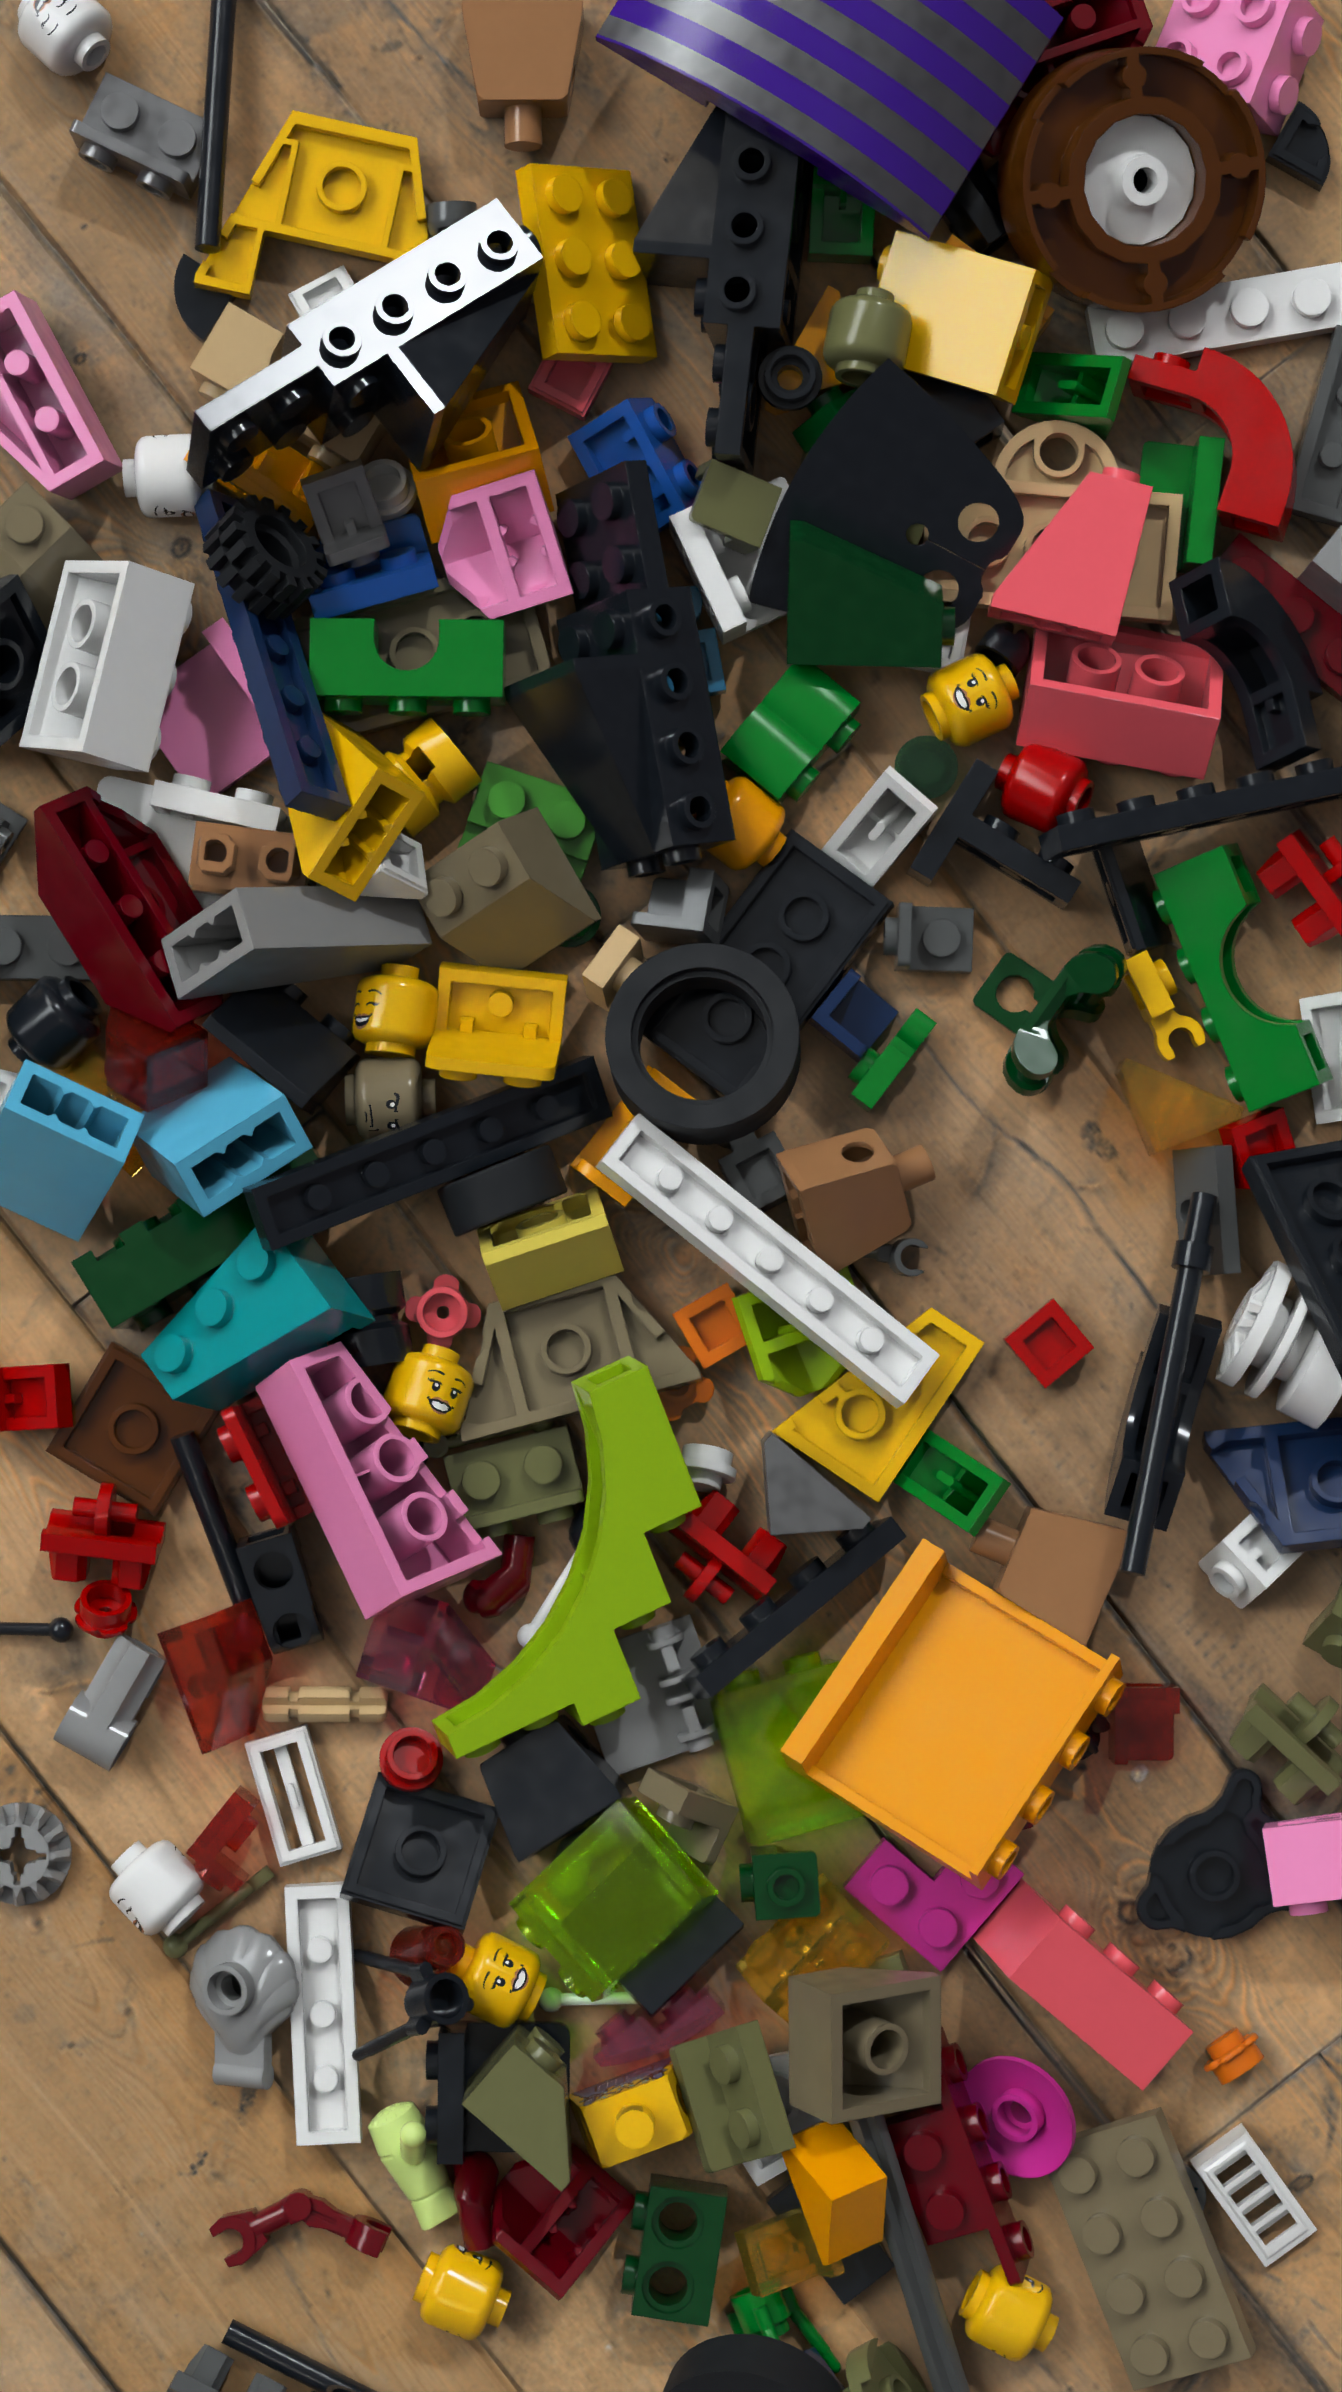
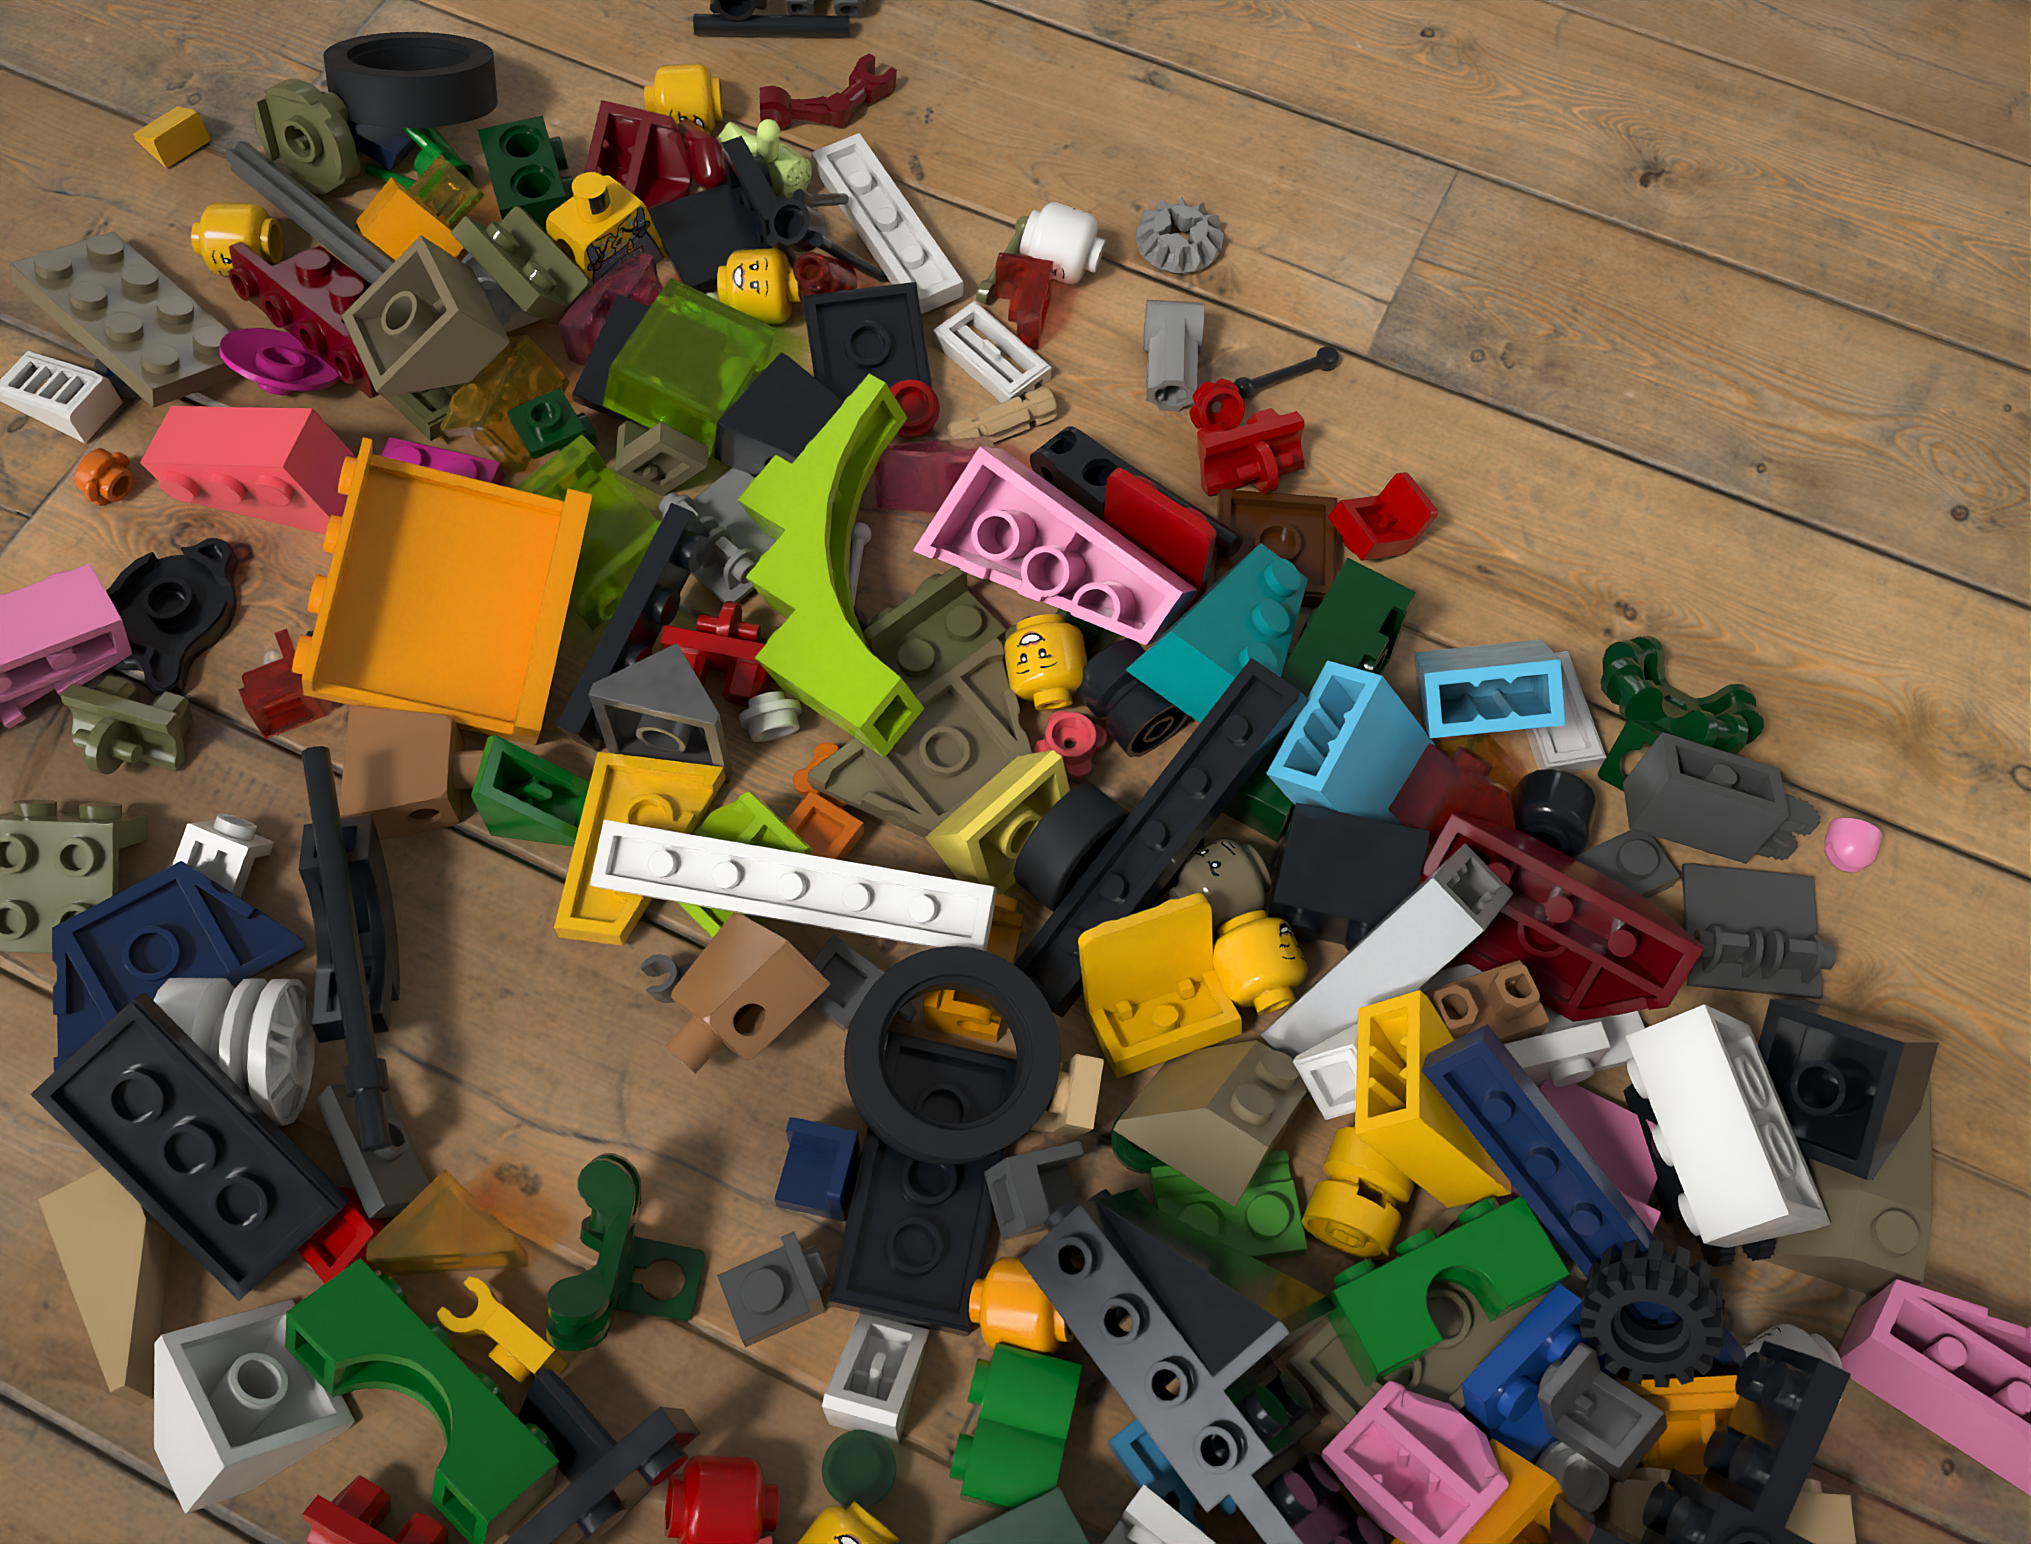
camera: 155 degrees right, 25 degrees down
clear red slope [157,1598,273,1754] -> none
light grey animal [189,1925,300,2090] -> none
olive slope [462,2022,573,2192] -> none
dark red arm [463,1533,535,1619] -> none
green plate [847,1008,937,1112] -> none
black bracket [907,758,1081,910] -> none
red plate [1003,1298,1094,1389] -> none

